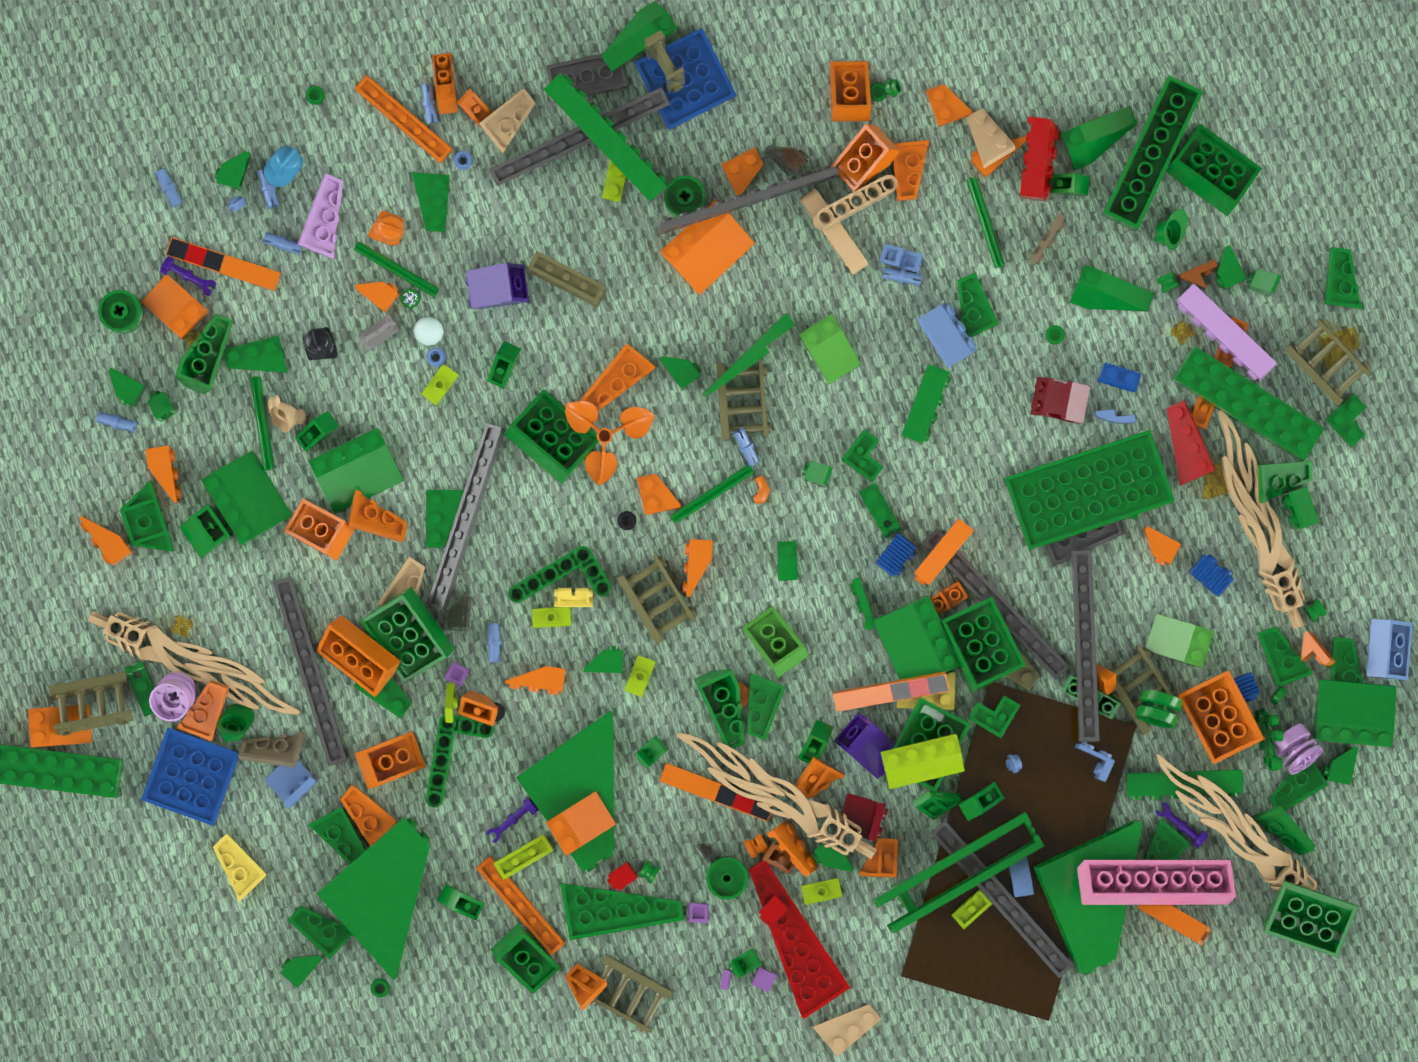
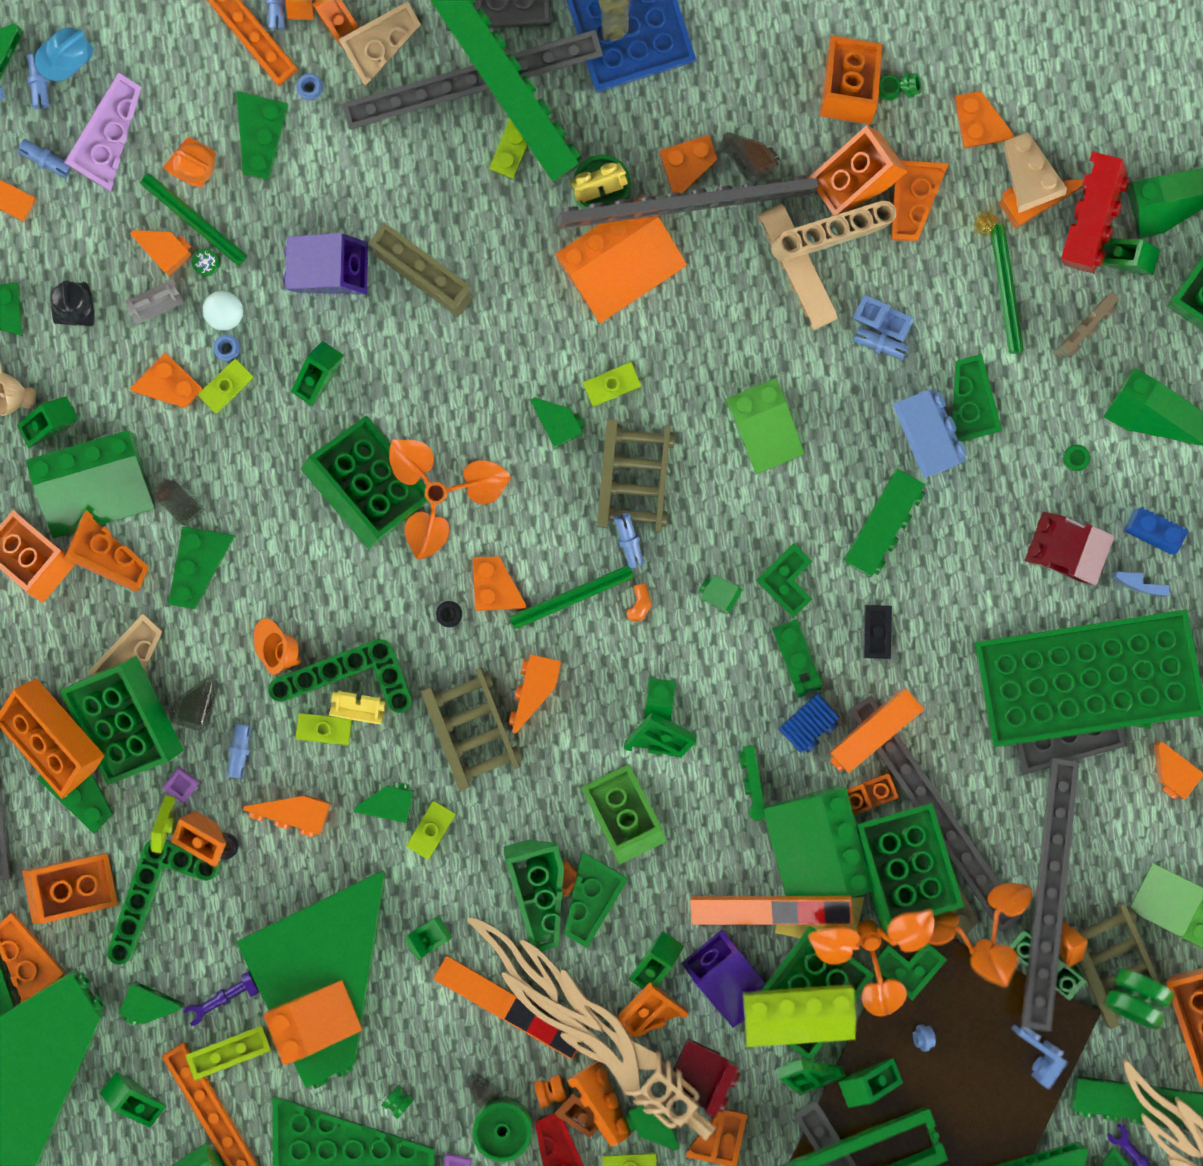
camera: 15 degrees right, 0 degrees up
plate [427,423,505,611] -> none
orange wing [580,343,656,411] -> none
red brick [607,861,638,891] -> none
green slope [702,313,795,398] -> none
none -> green slope [118,981,184,1026]
none -> orange wing [130,353,203,409]
none -> clear smoke slope [153,478,206,526]
none -> orange piece [254,618,301,675]
none -> light yellow hinge [569,163,628,203]
none -> lime plate [582,362,642,407]
none -> green wing [624,712,697,757]
none -> orange plant [808,909,934,1016]
none -> black plate [863,605,892,659]
none -> orange plant [928,883,1033,987]
none -> clear yellow plate [973,210,997,236]

